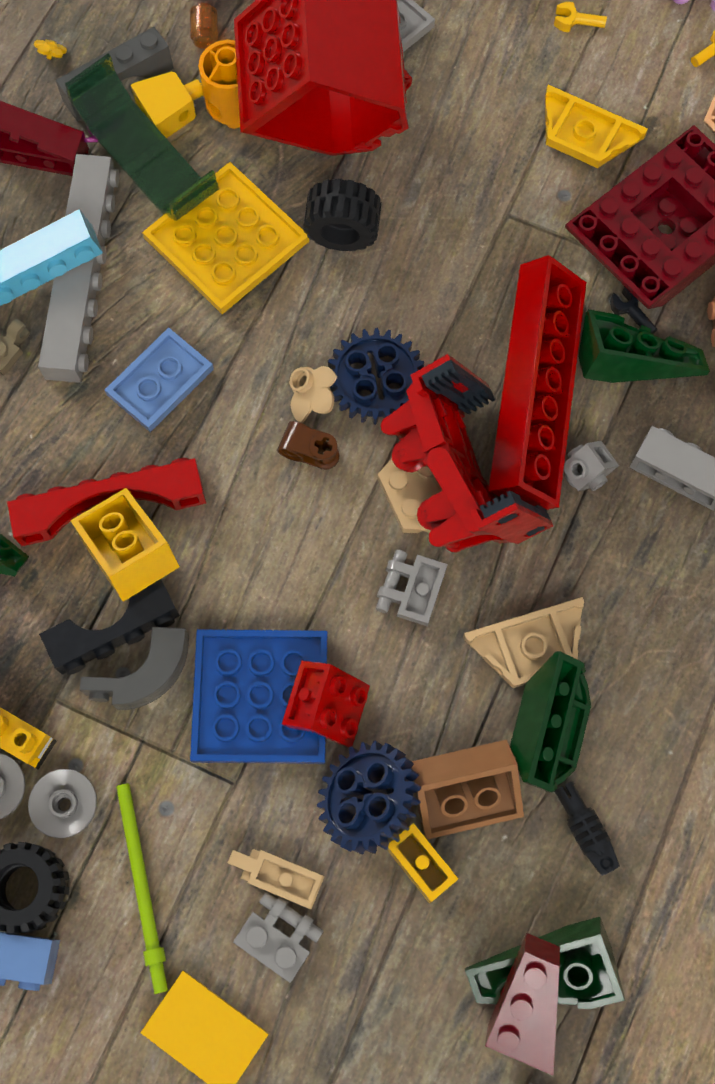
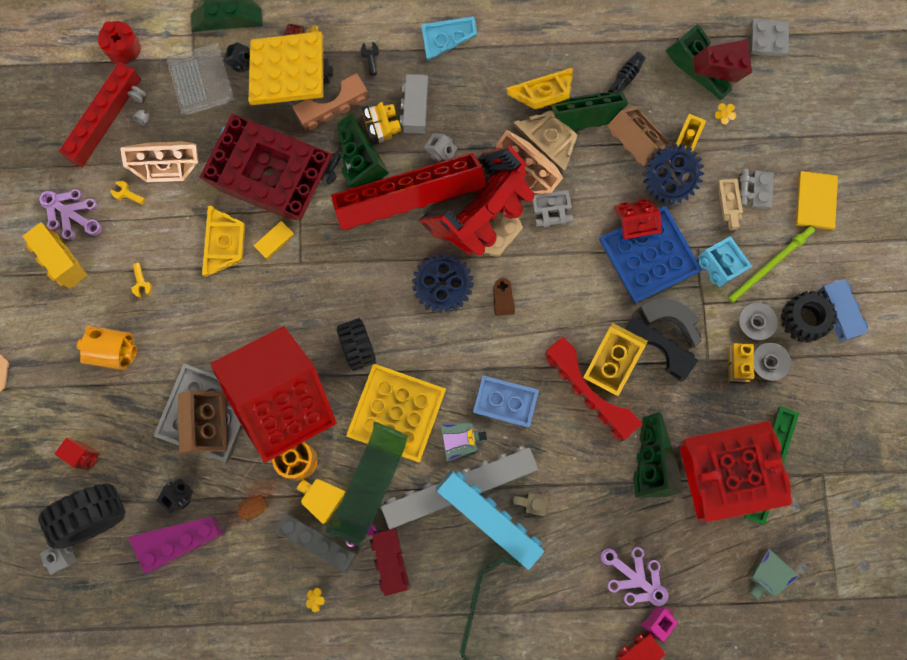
camera: 115 degrees left, 5 degrees up
tan plate [289,366,337,423] -> none
none -> yellow tile [254,221,295,260]
none -> hips [361,102,401,145]
none -> torso [440,423,487,463]
none -> light nougat wedge [496,130,563,194]
none -> yellow wing [506,68,573,109]
none -> medium azure plate [698,236,753,288]
none -> yellow plant [715,103,737,124]

